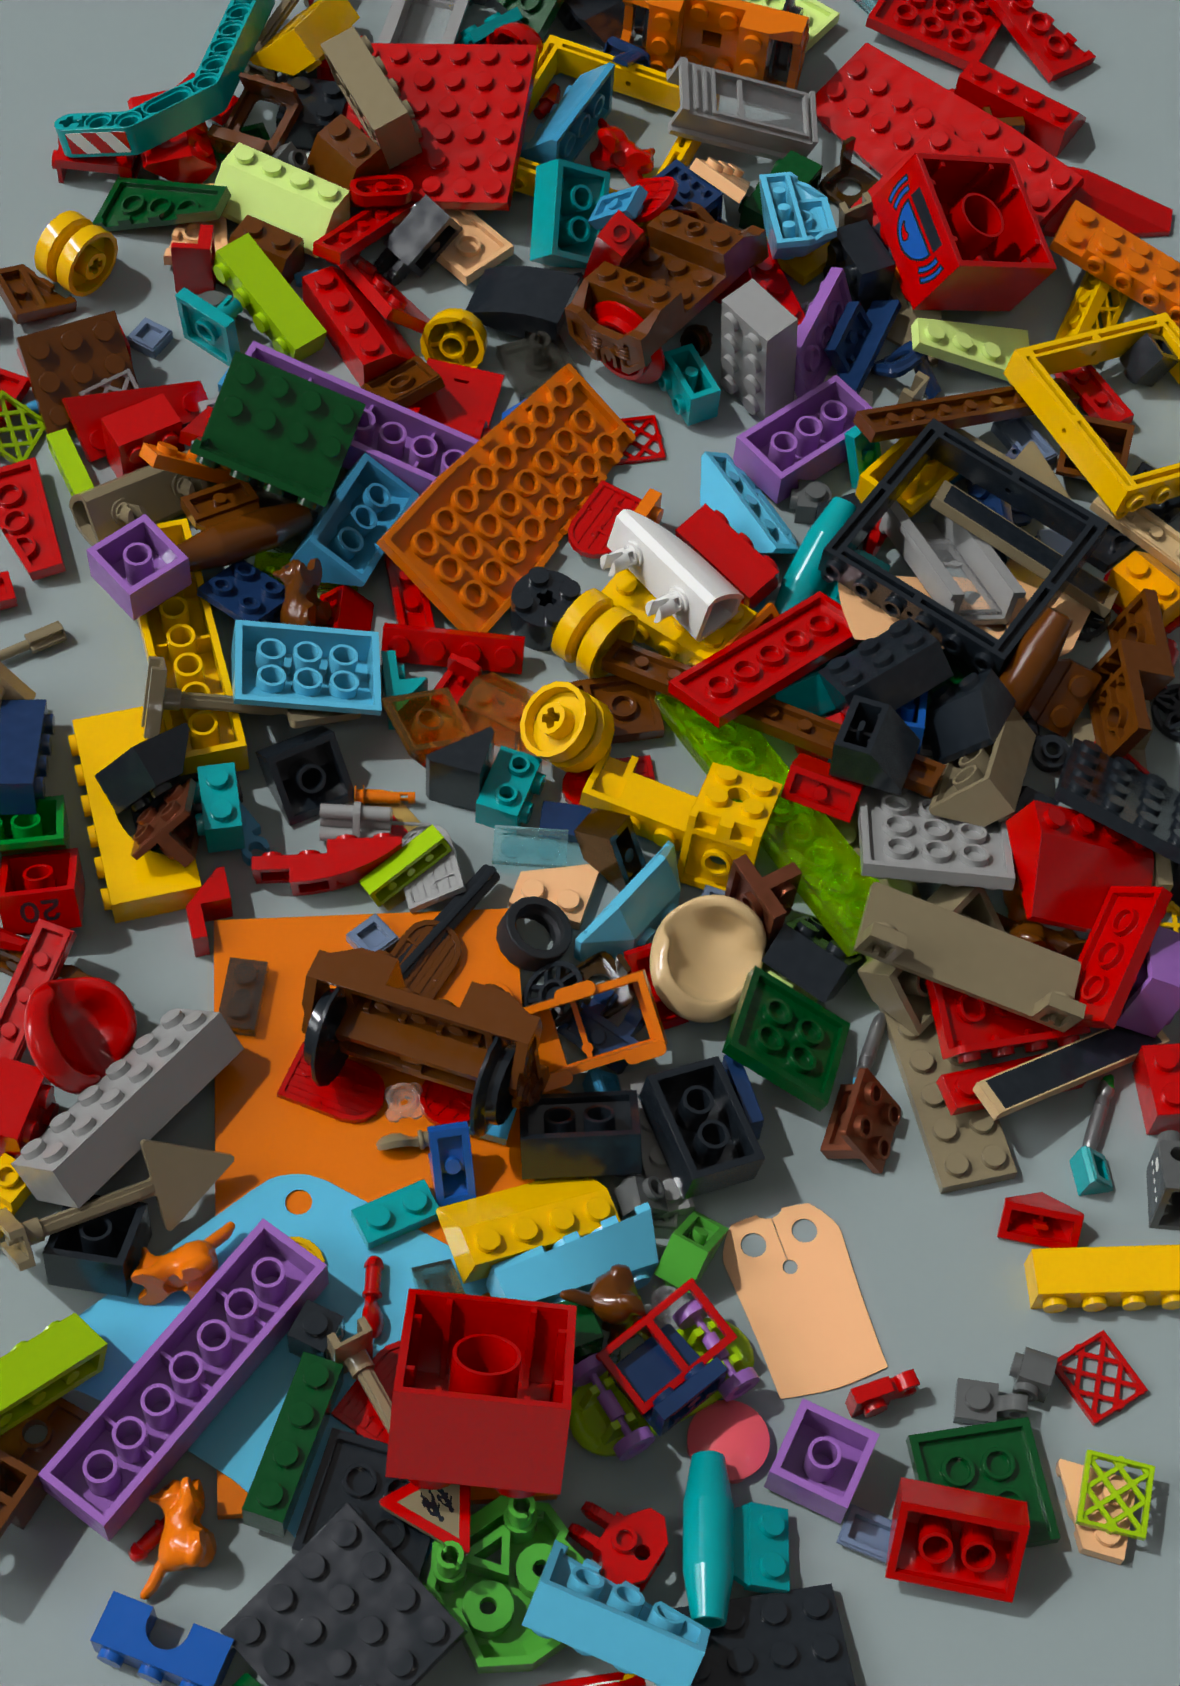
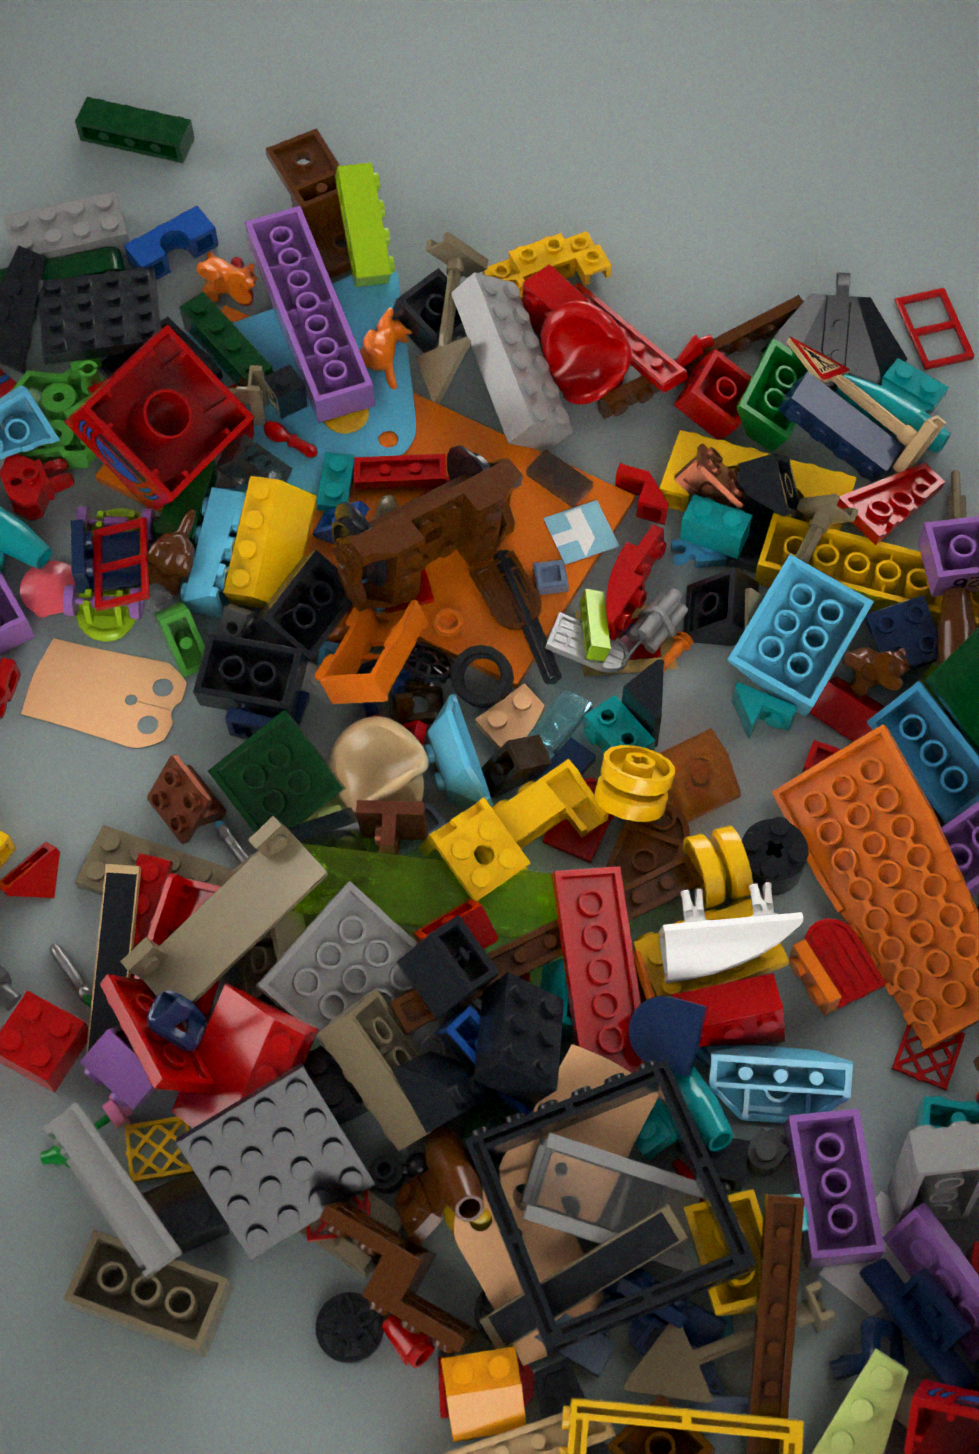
camera: 130 degrees right, 5 degrees up
clear orange slope [381,687,473,768] -> none
red plate [382,623,525,674] -> none
red bracket [429,653,482,718] -> none
teal slope [1069,1145,1113,1196] -> none
none -> dark blue piece [147,991,207,1051]
none -> red plate [354,453,446,489]
none -> medium azure sticker [543,500,619,565]
none -> dark blue tile [629,996,708,1076]
none -> red wing [837,463,945,546]

